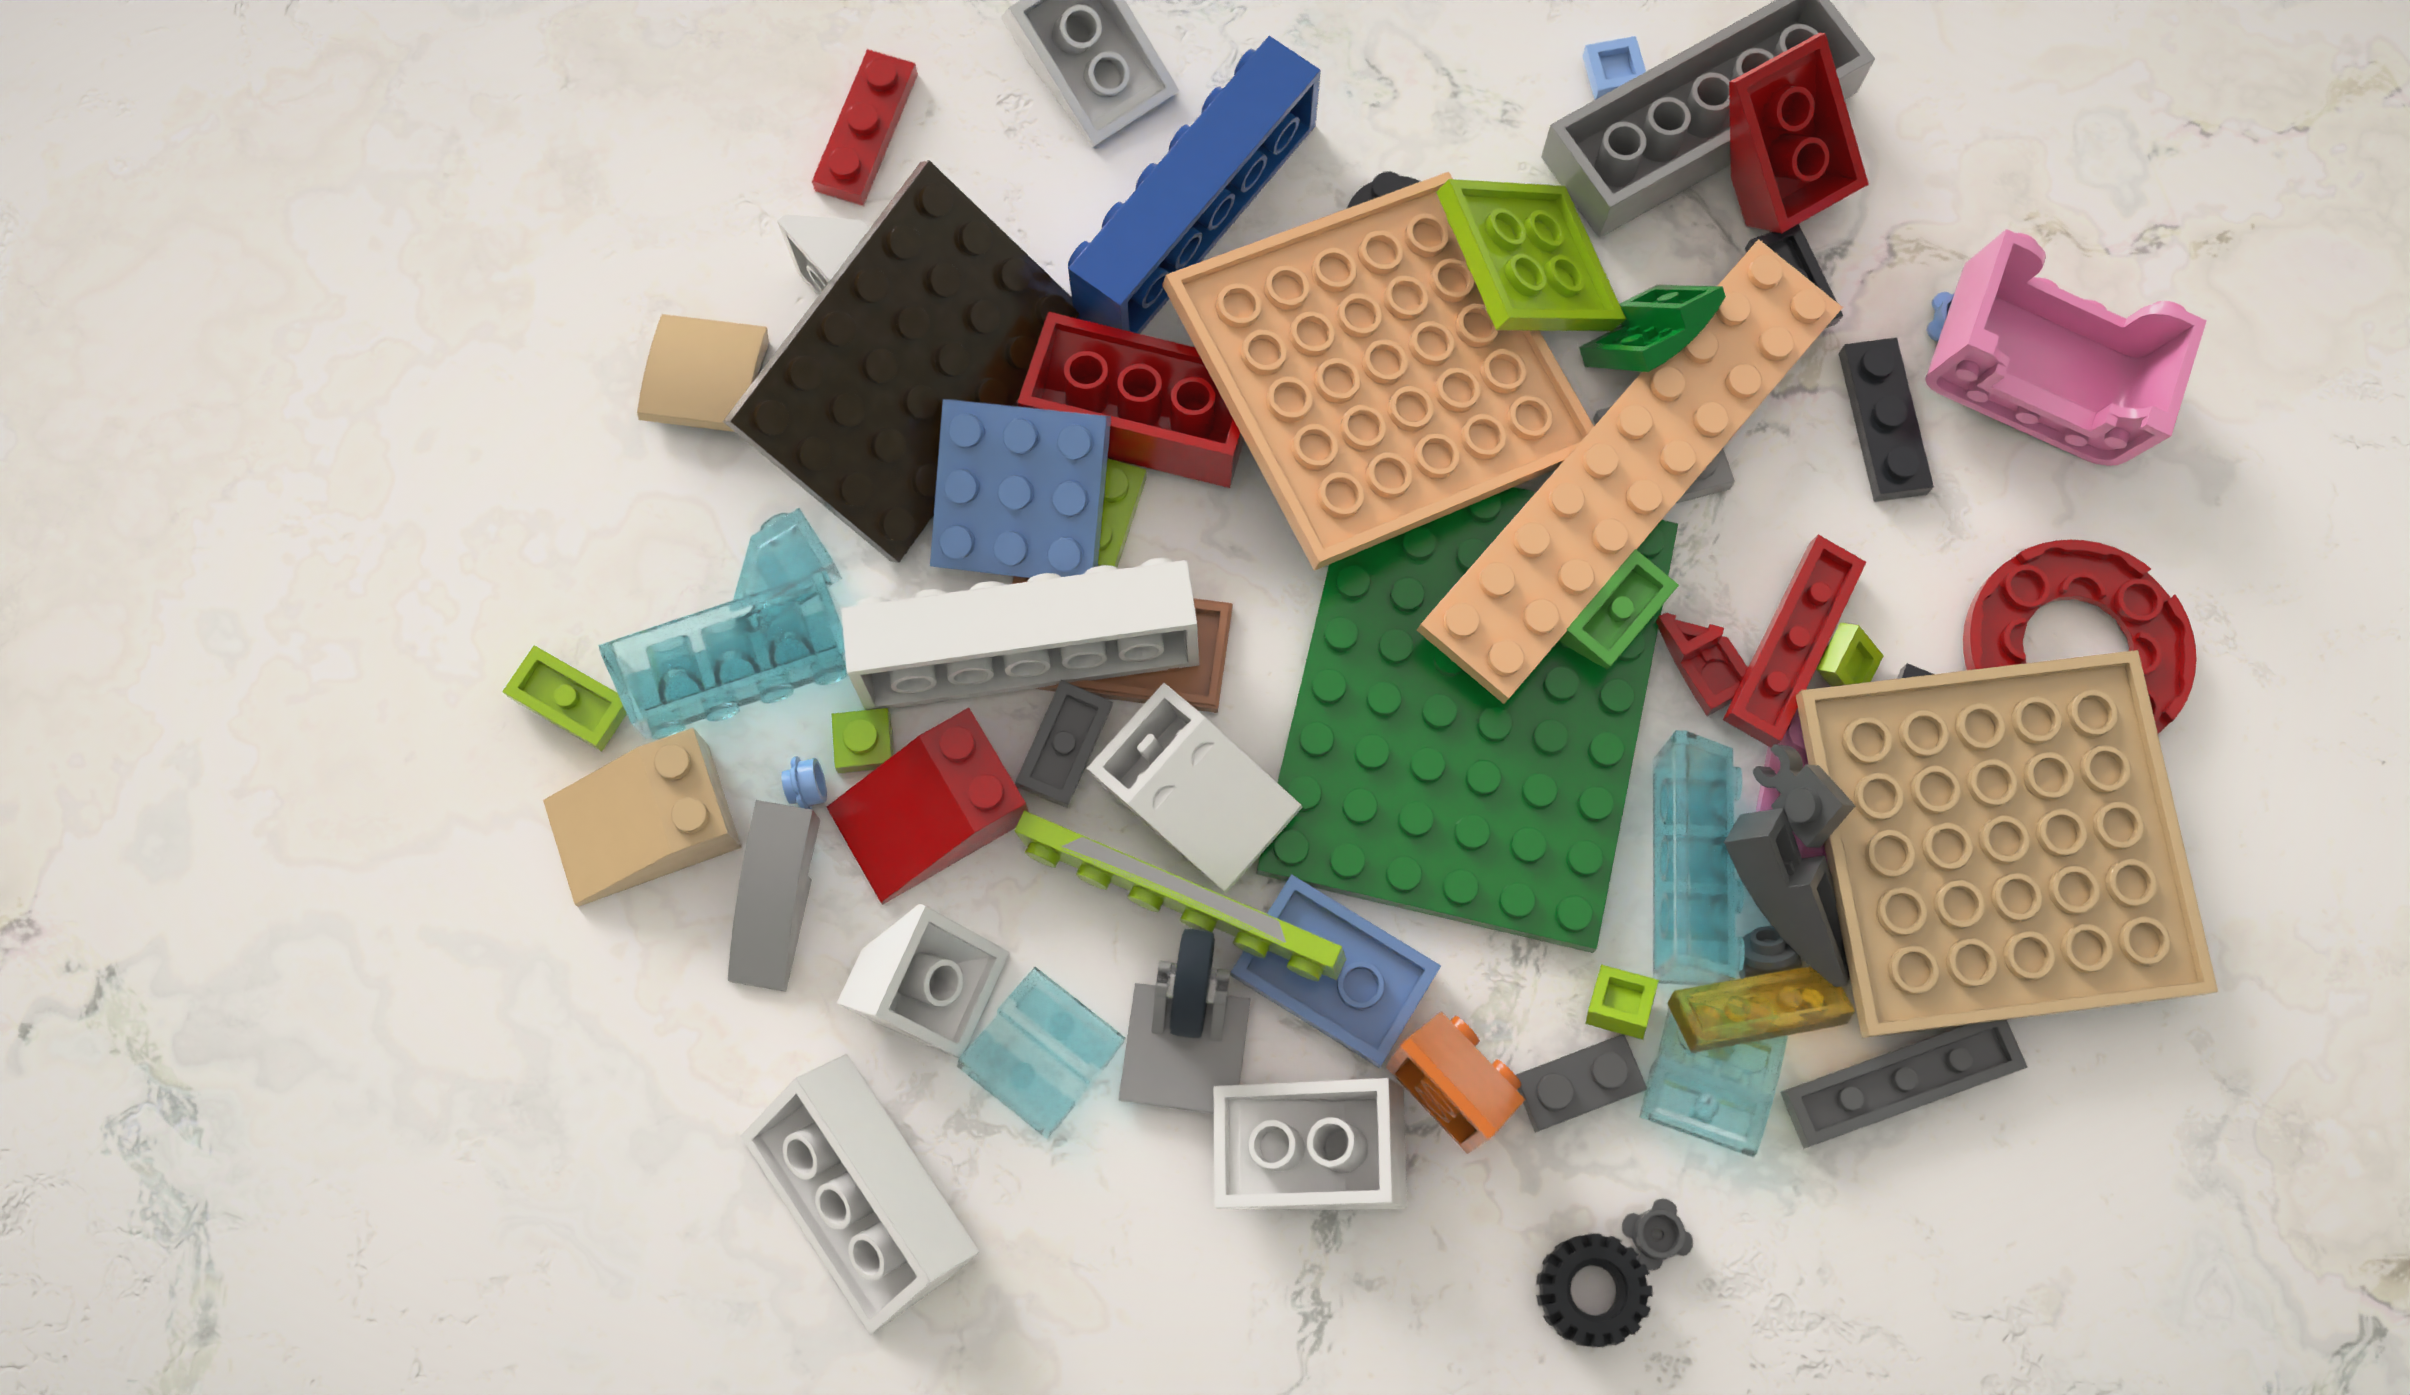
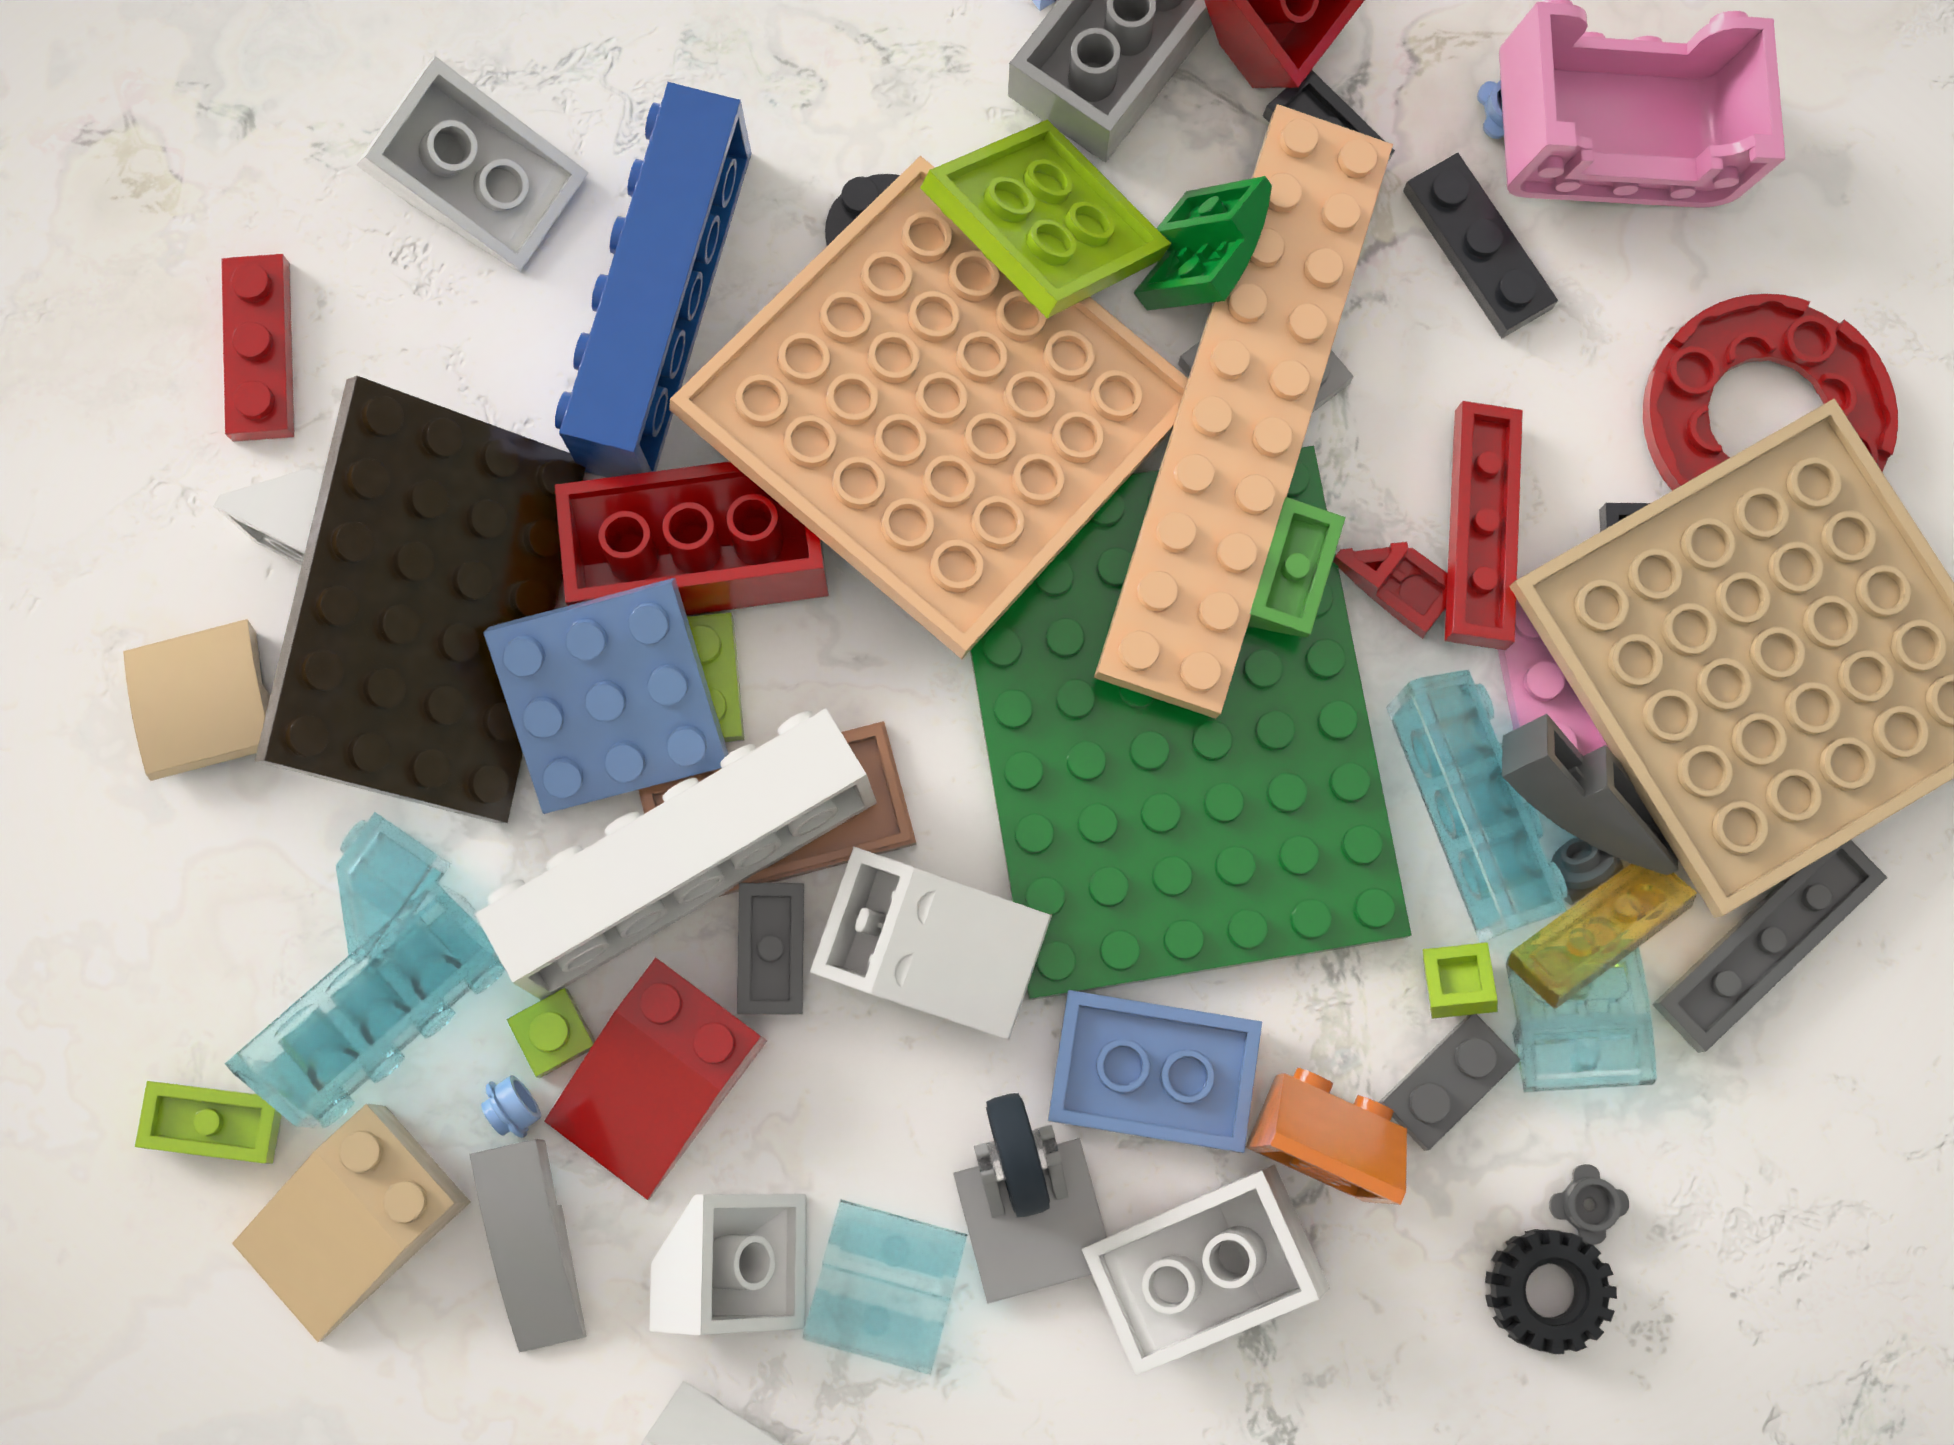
camera: 25 degrees left, 5 degrees up
lime plate [1014,810,1346,981] -> none
dark grey plate [1753,744,1856,848] -> none
lime plate [1816,623,1884,687] -> none

